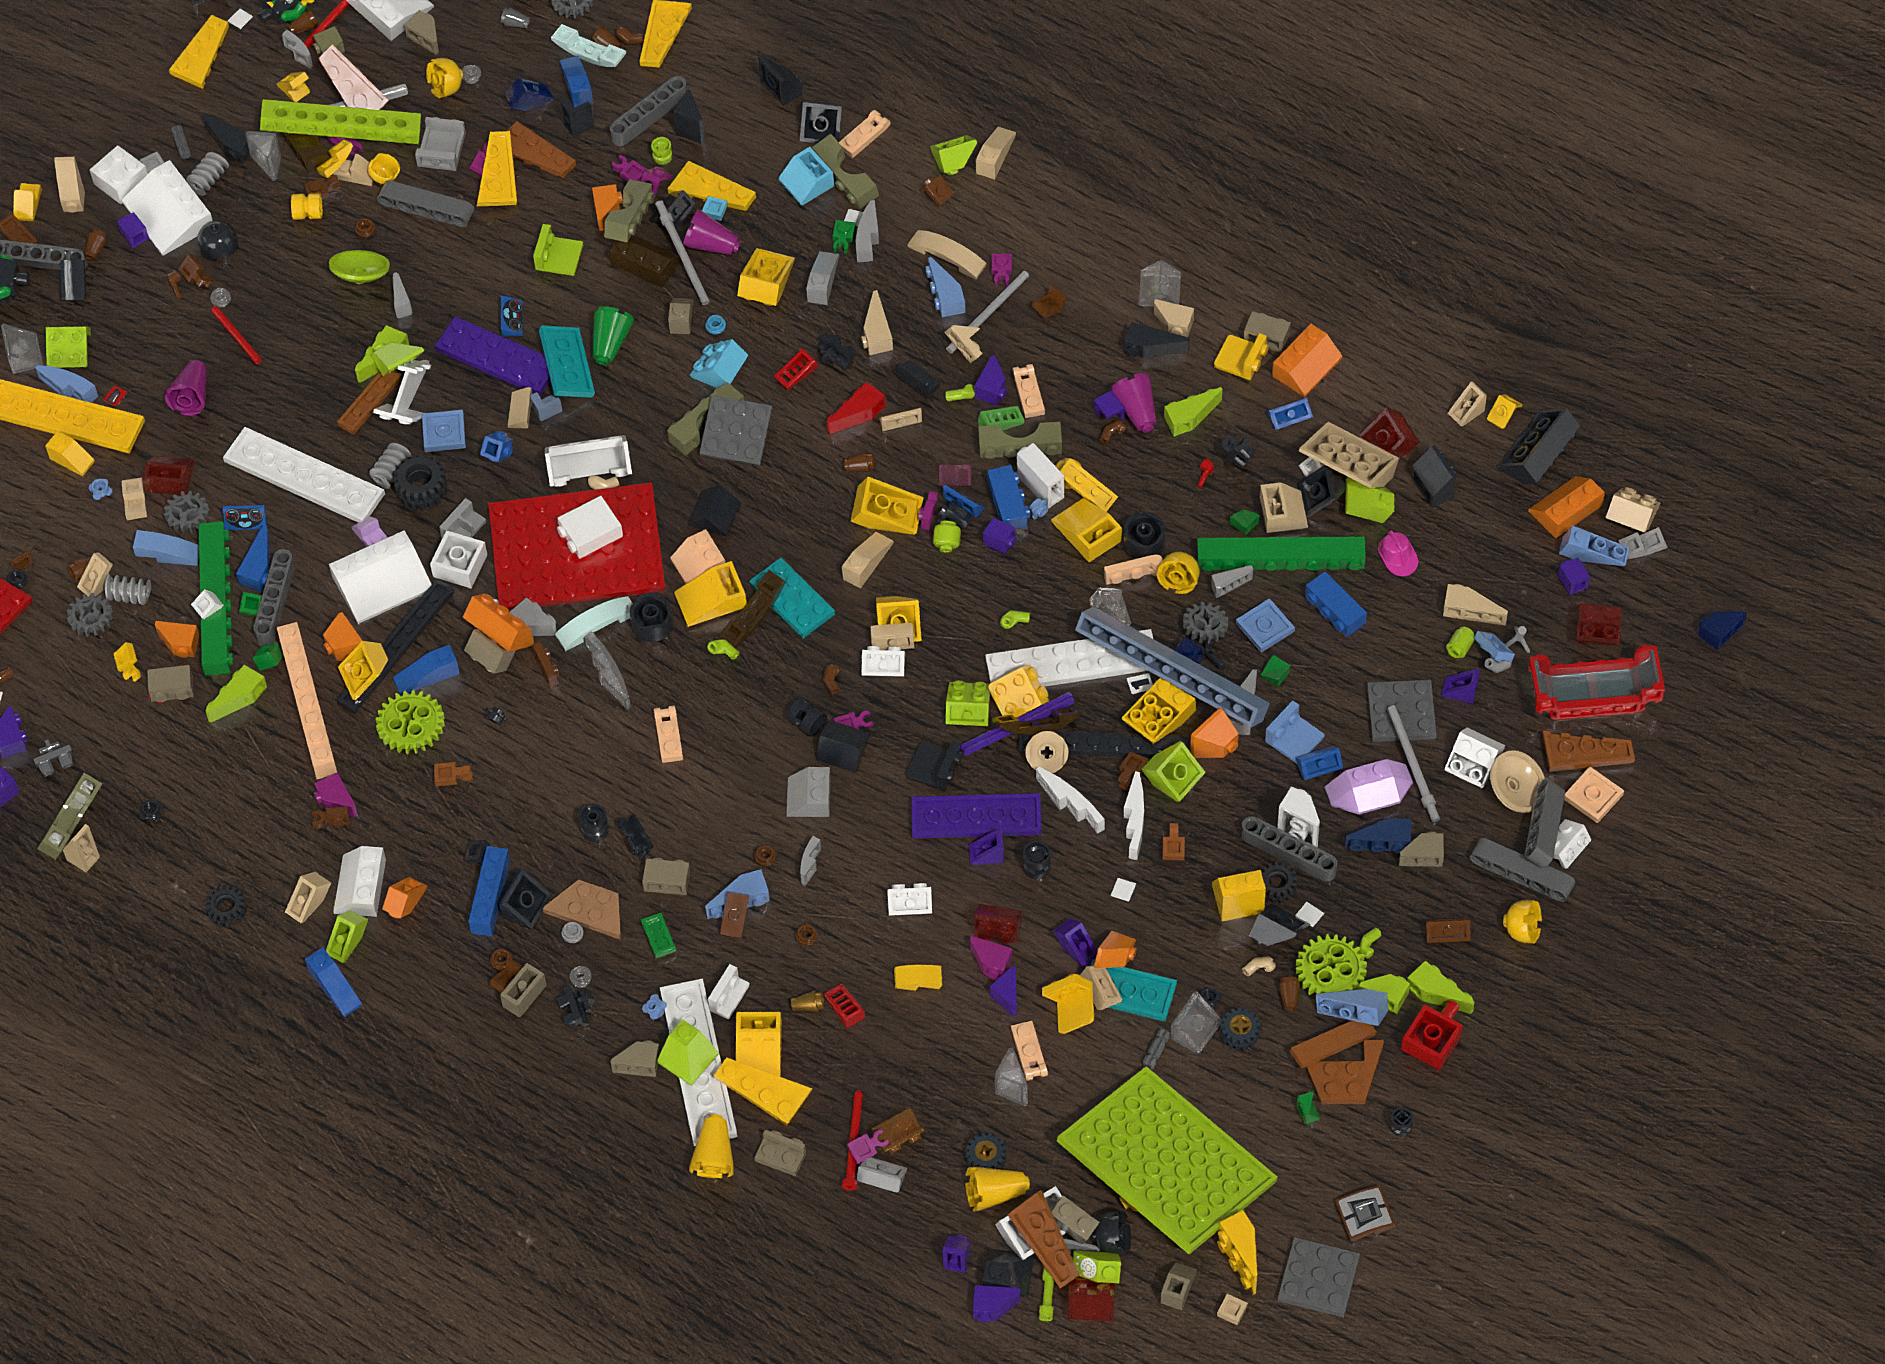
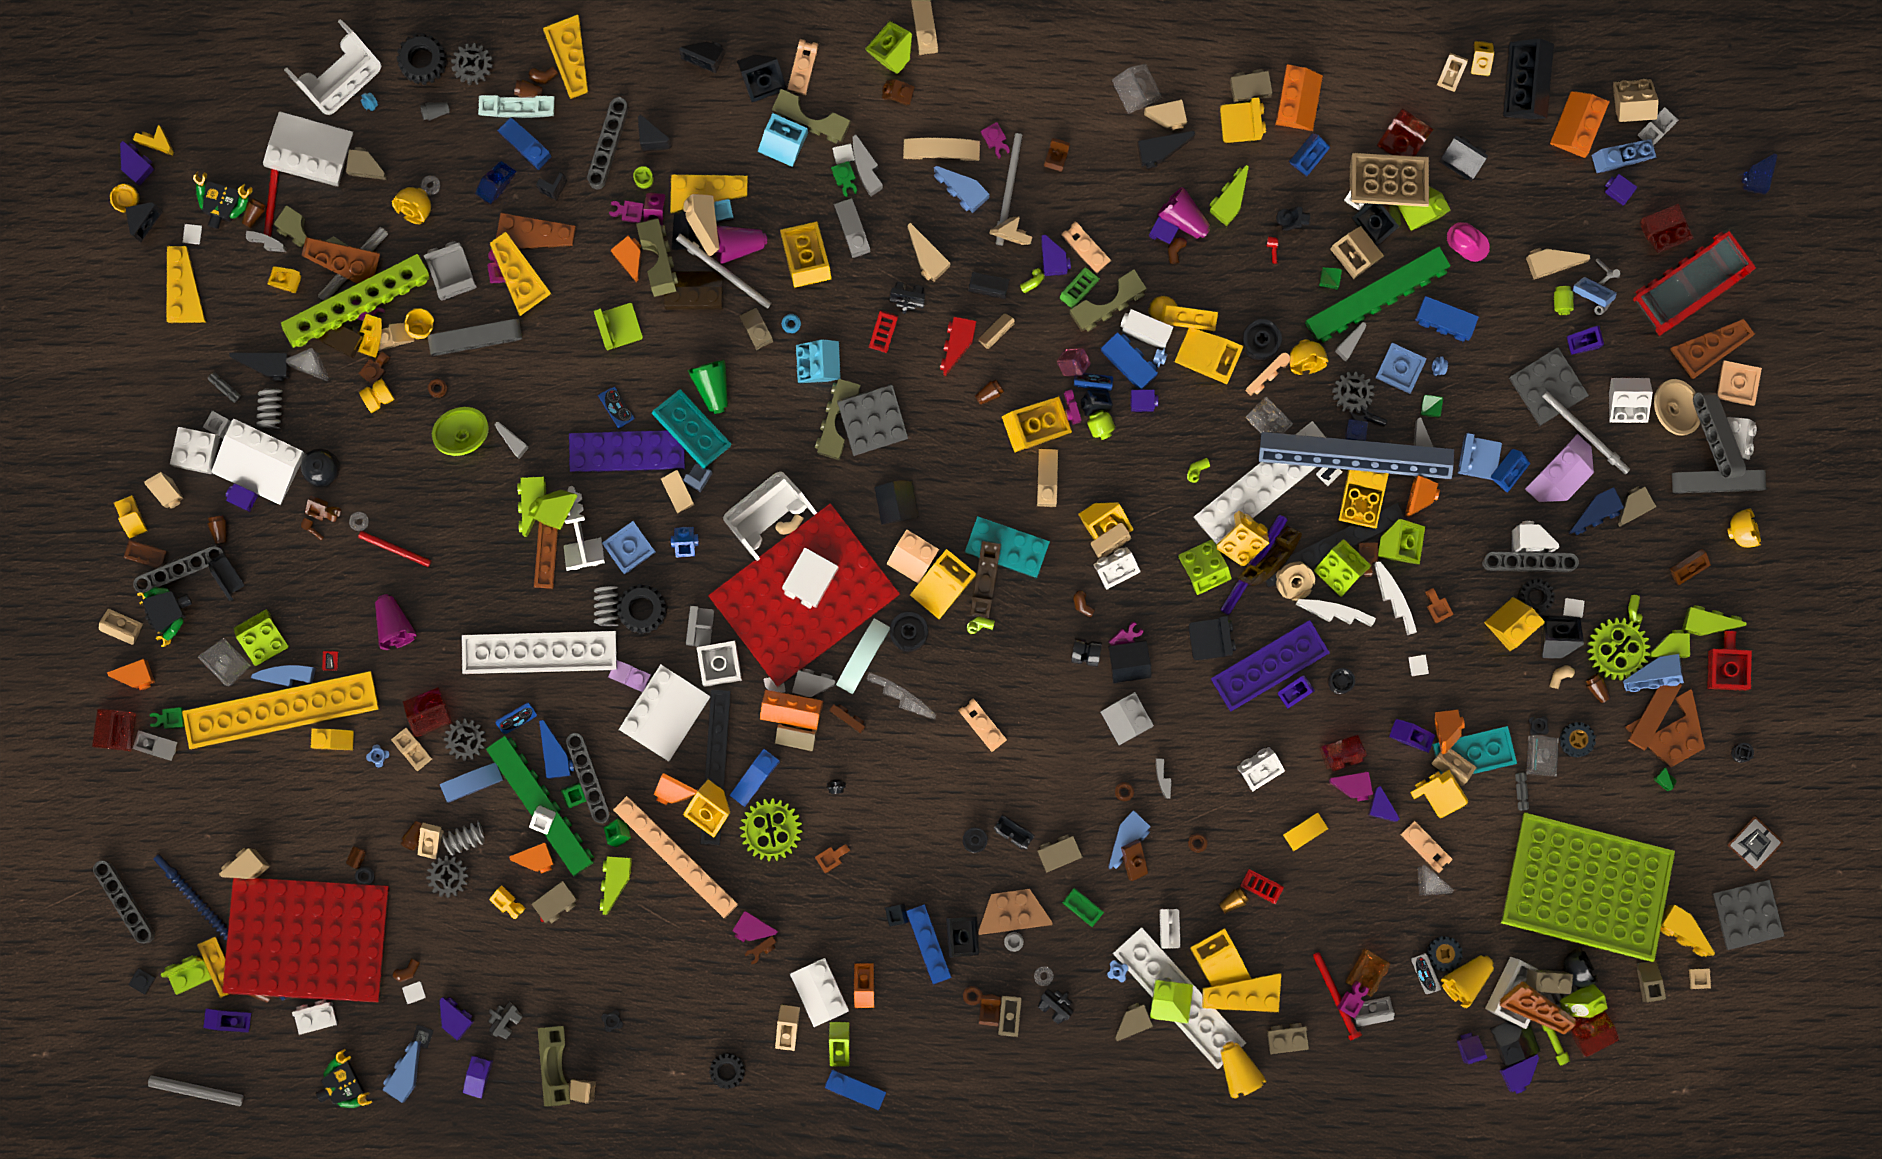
camera: 30 degrees left, 25 degrees up
none -> tan slope [683,194,719,256]
none -> lime bracket [1314,539,1371,597]
none -> slope [1411,954,1441,994]
none -> medium blue plate [1432,356,1448,376]

